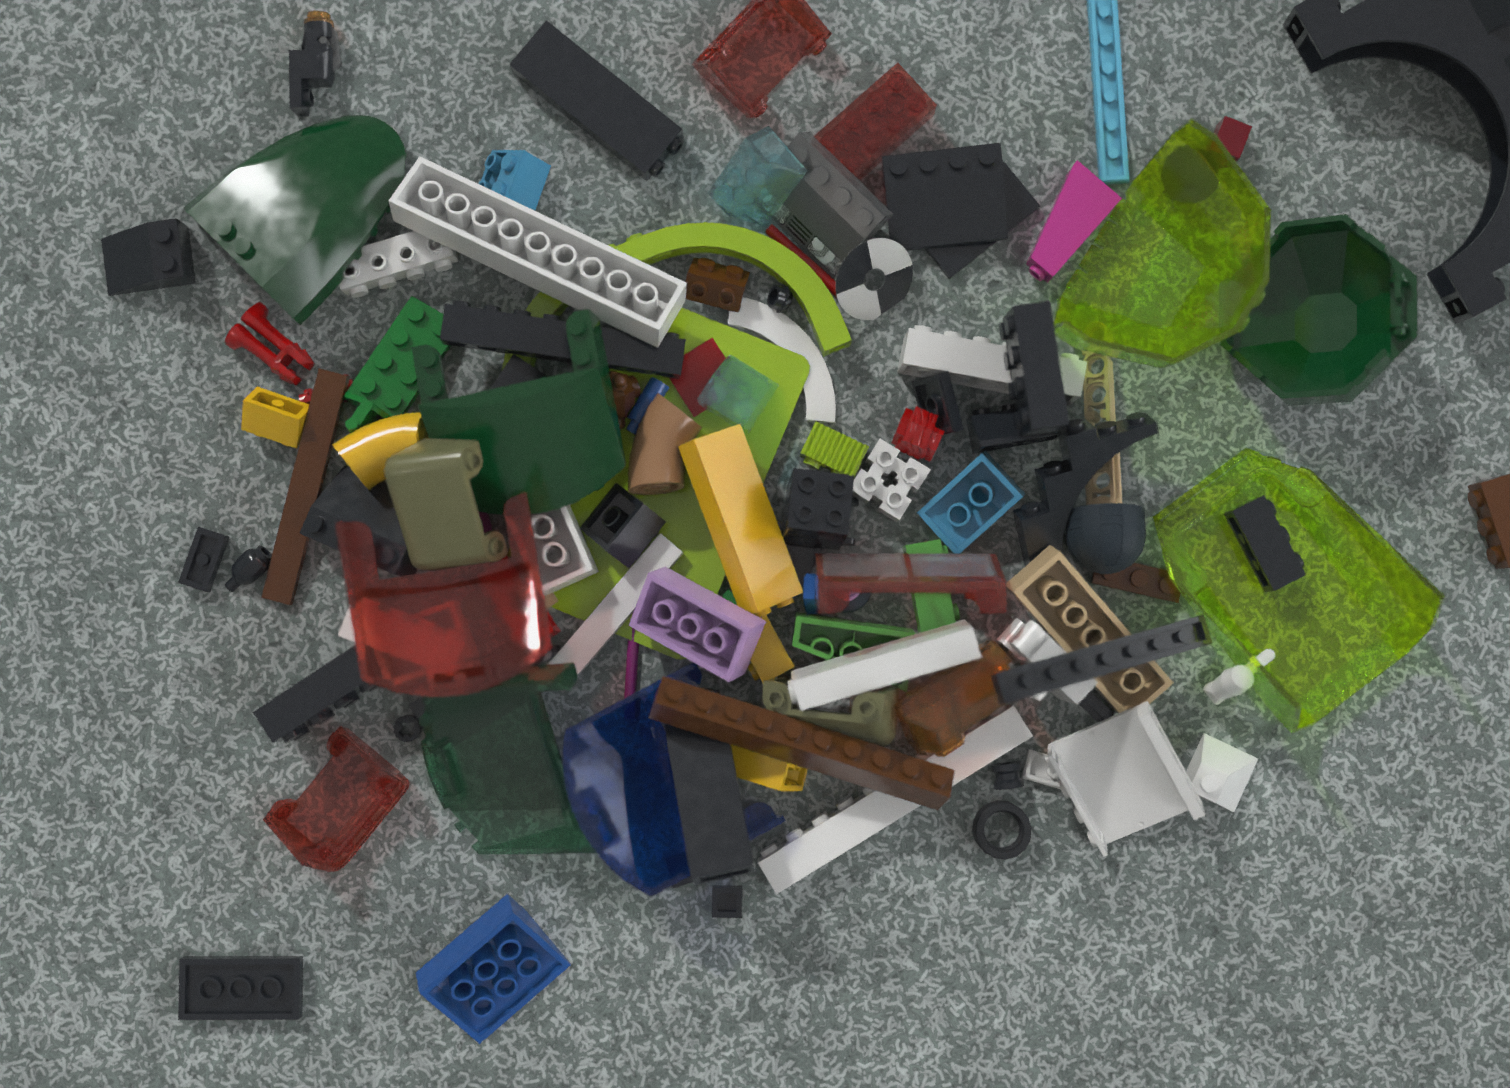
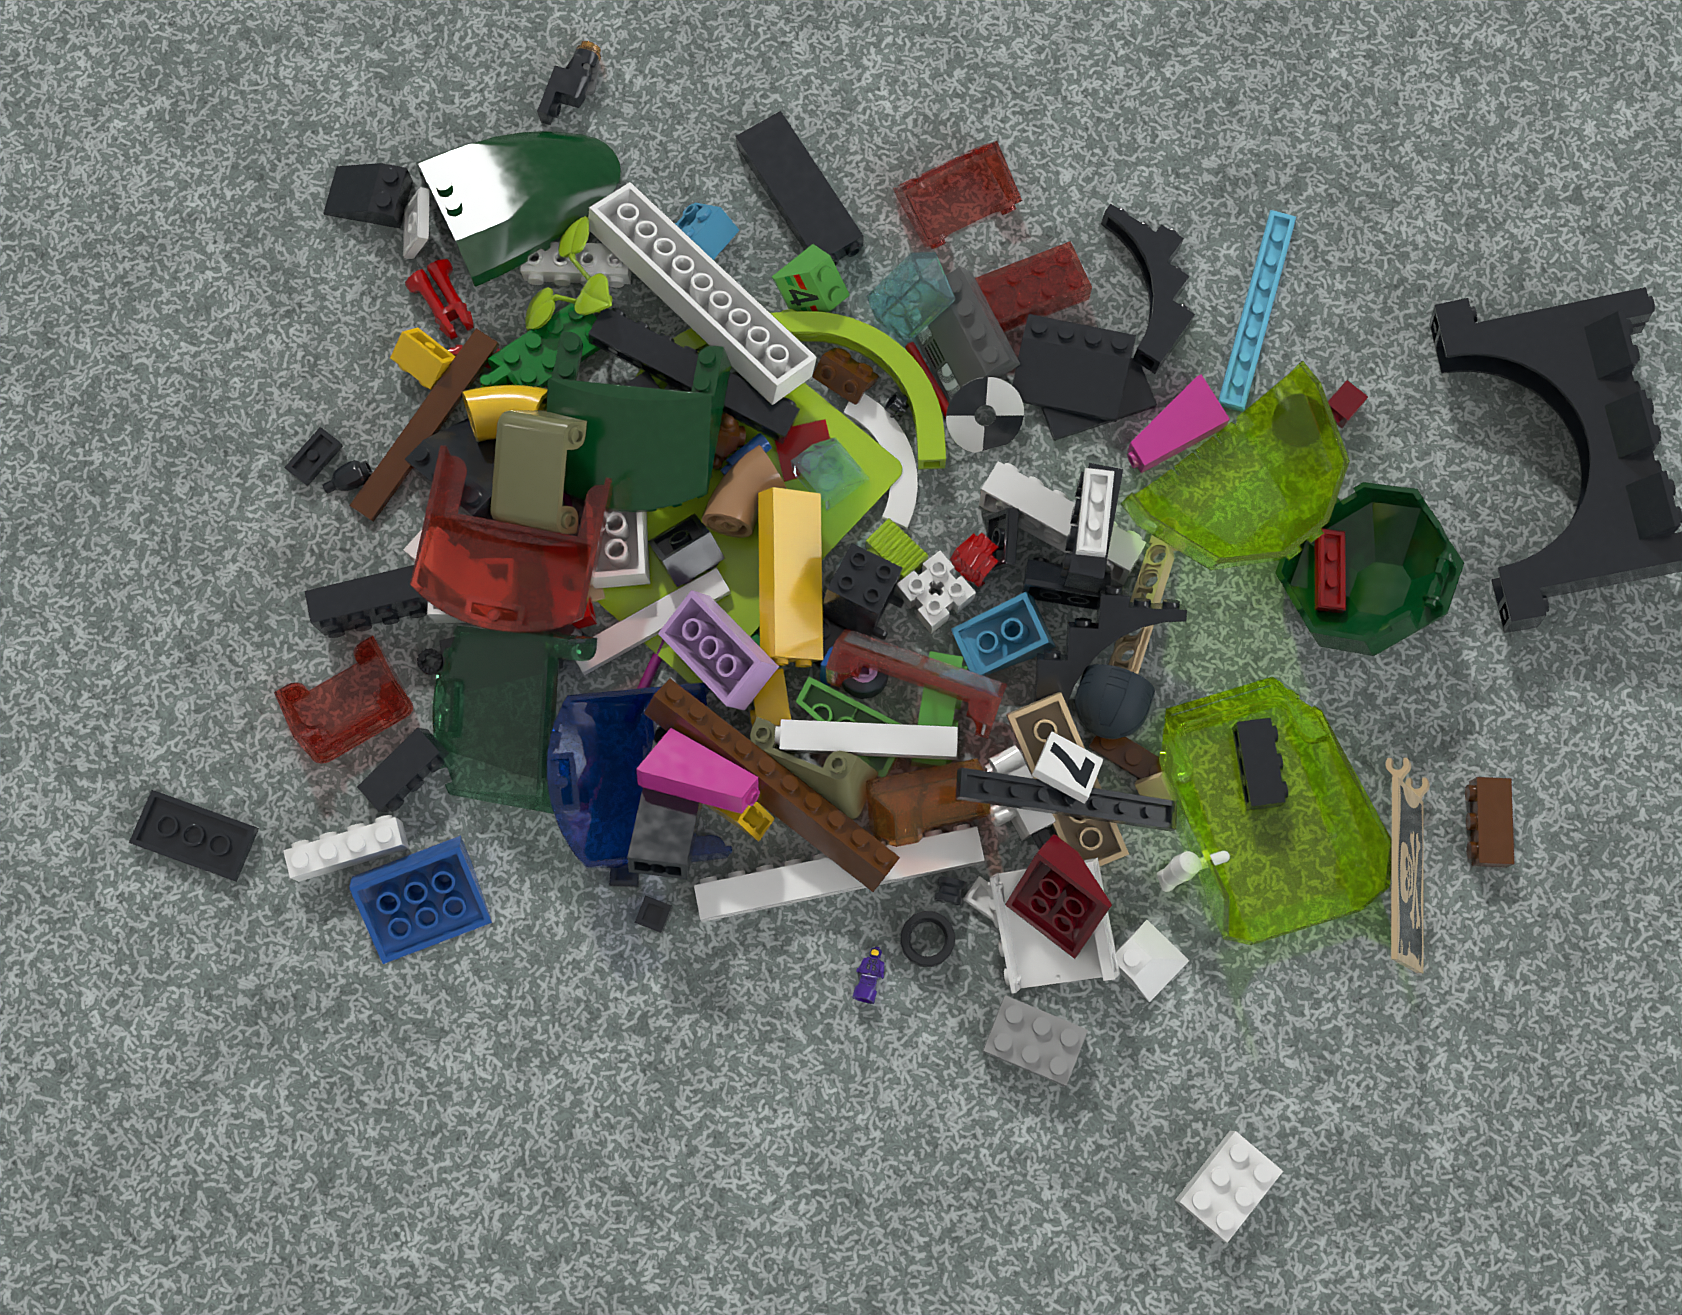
camera: 25 degrees right, 10 degrees down
none -> white brick [283,815,409,882]
none -> black brick [357,727,450,812]
none -> white tile [403,187,429,259]
none -> lime plant [525,216,612,331]
none -> dark pink slope [637,728,760,814]
none -> bright green slope [772,244,850,312]
none -> dark purple piece [852,946,885,1004]
none -> light grey brick [982,995,1088,1086]
none -> dark red slope [1005,834,1112,959]
none -> white tile [1032,732,1103,803]
none -> white tile [1076,468,1114,558]
none -> black arch [1101,204,1195,374]
none -> tan tile [1134,772,1174,800]
none -> white brick [1175,1131,1283,1243]
none -> red tile [1315,528,1346,613]
none -> flag [1386,758,1430,973]

